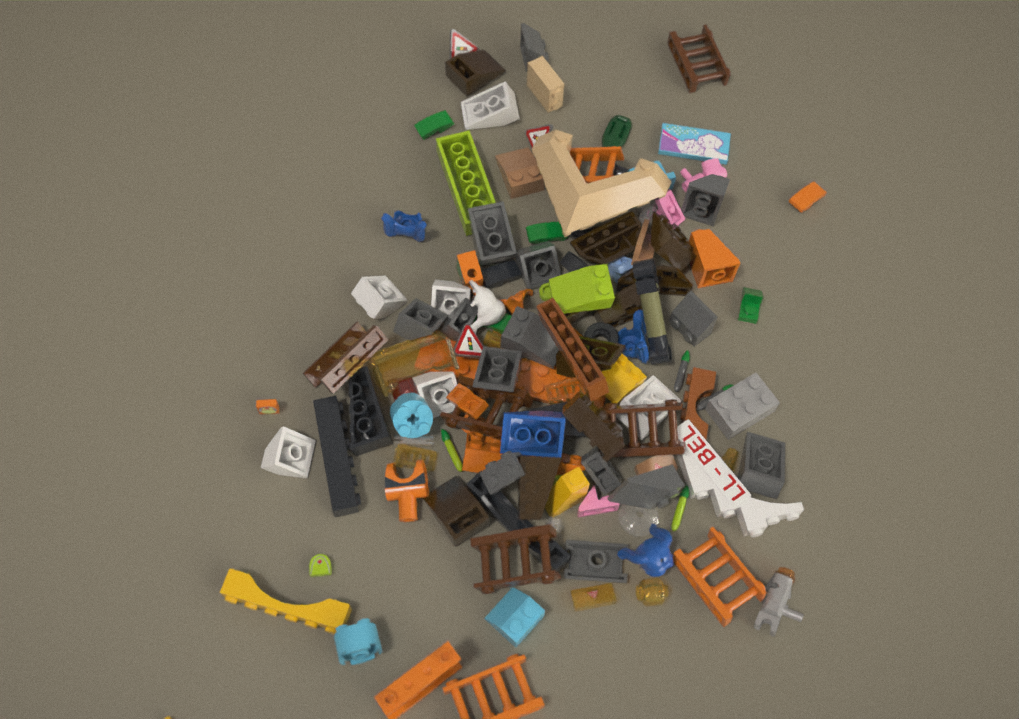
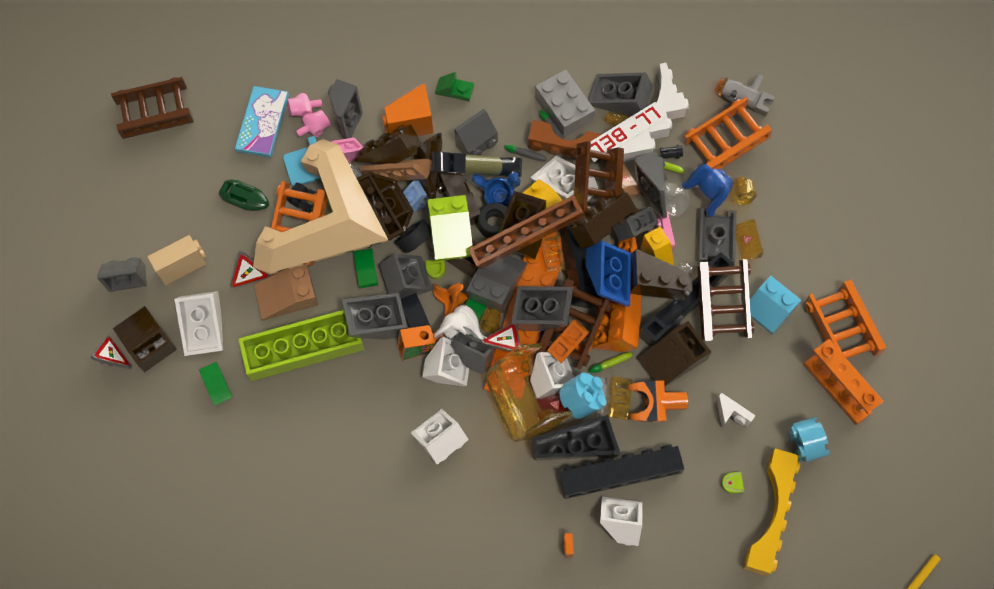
camera: 85 degrees left, 5 degrees up
reddish brown fence [303,322,388,394] -> none
blue hair [381,210,427,242] -> none
dark grey slope [393,298,449,340] -> none
dark grey bracket [480,451,525,495] -> none
orange slope [788,181,827,213] -> none
none -> black pin [660,144,683,159]
none -> white slope [716,393,755,427]

